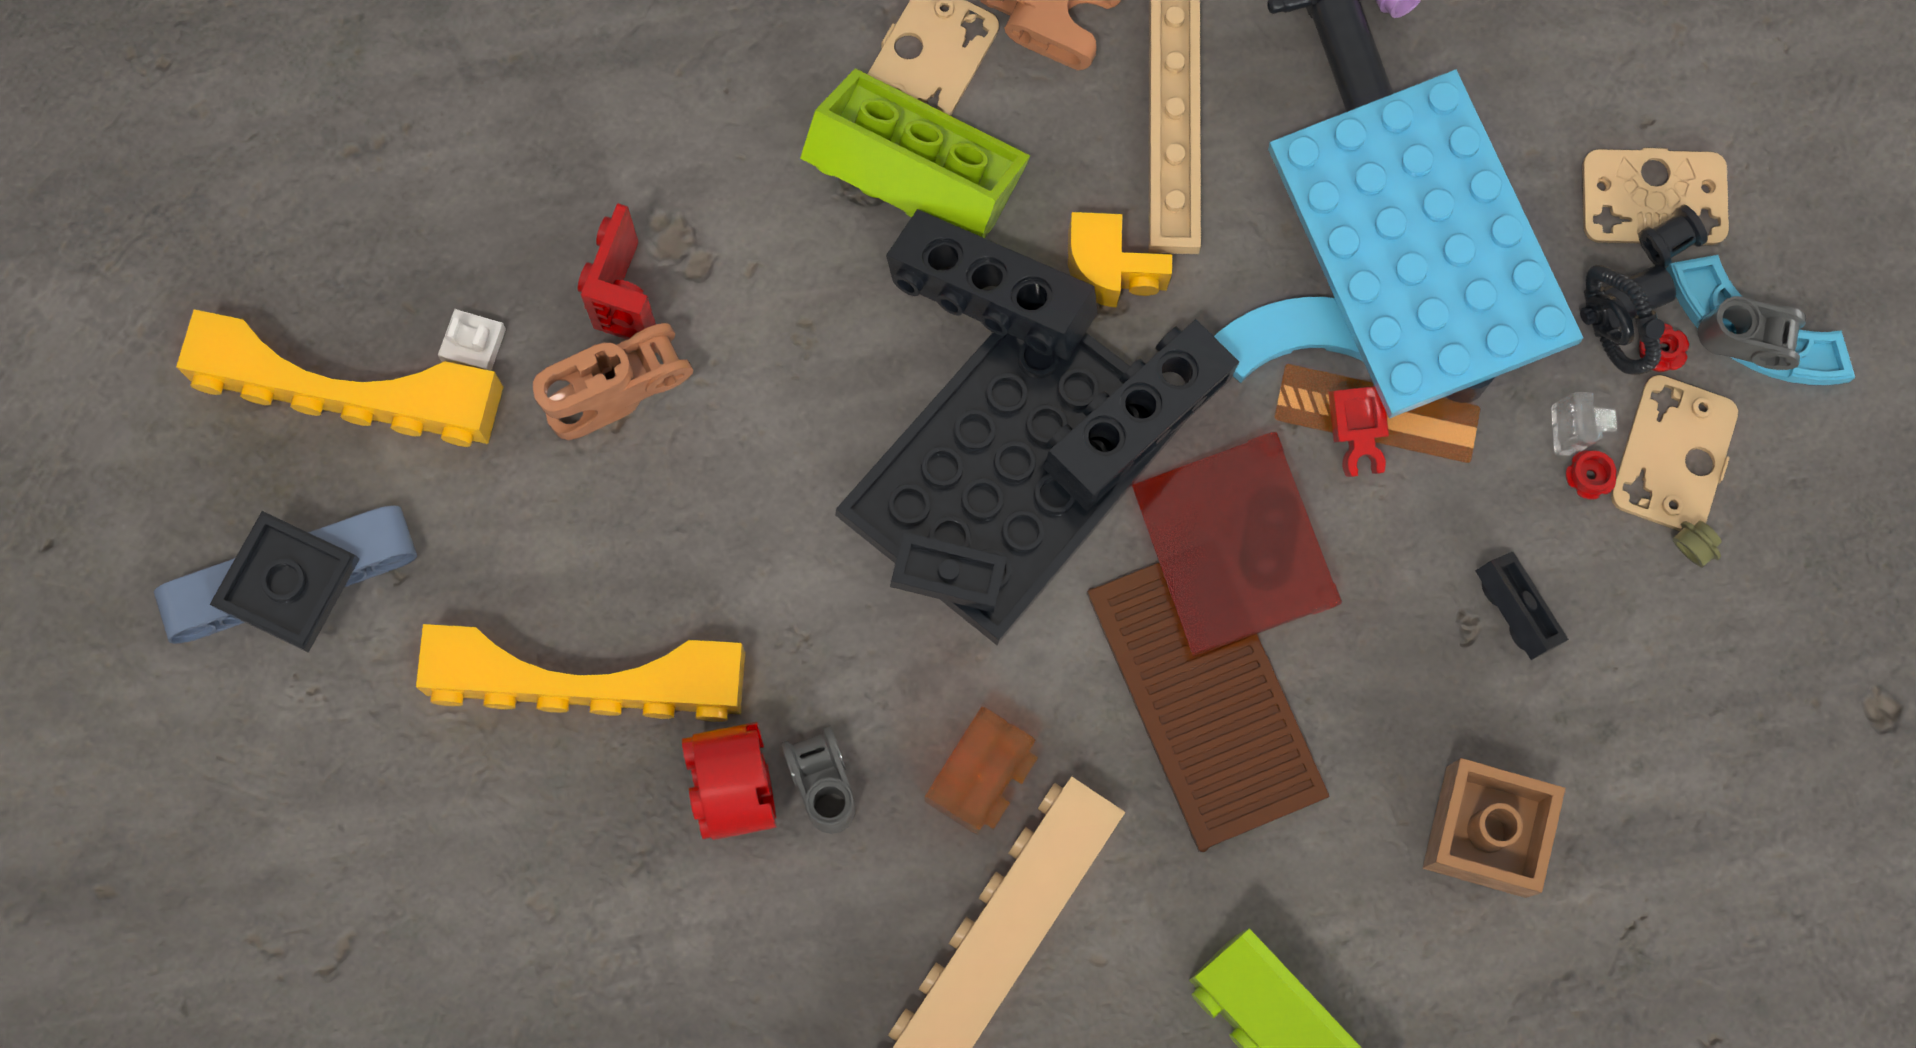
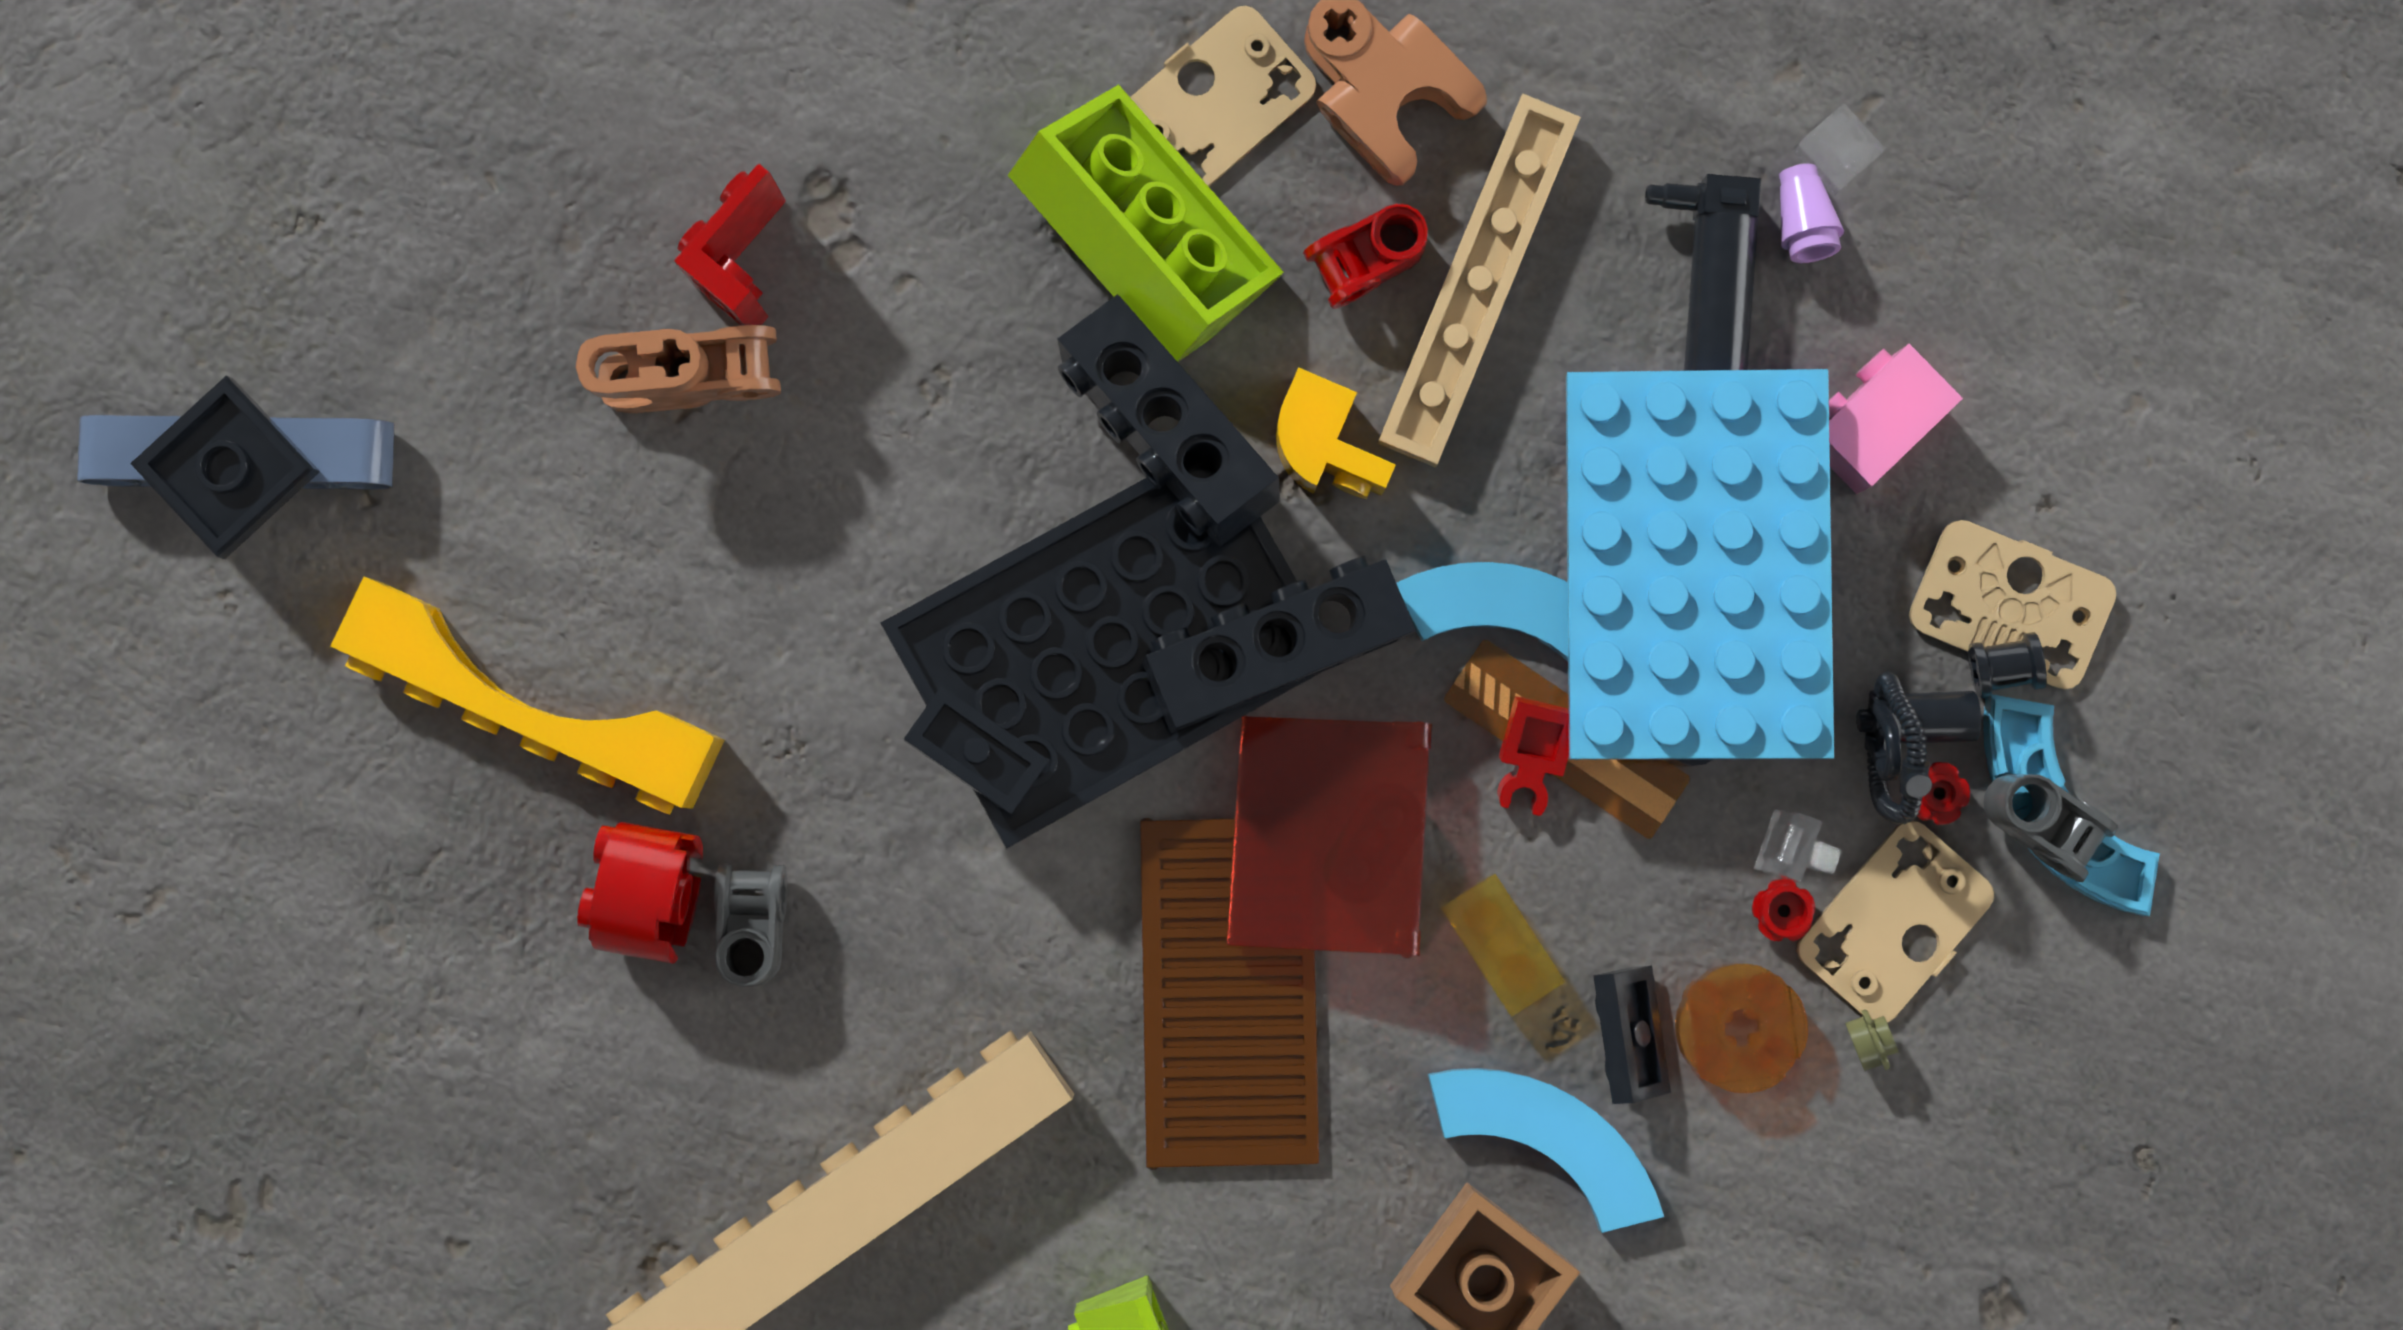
camera: 20 degrees right, 10 degrees up
yellow arch [176,309,503,447] -> none
white tile [438,309,506,371] -> none
clear orange brick [925,706,1038,835] -> none
none -> red piece [1303,204,1428,309]
none -> medium azure tile [1427,1068,1664,1233]
none -> clear yellow plate [1439,873,1565,1017]
none -> clear orange plate [1675,963,1808,1093]
none -> bright pink brick [1829,344,1963,494]

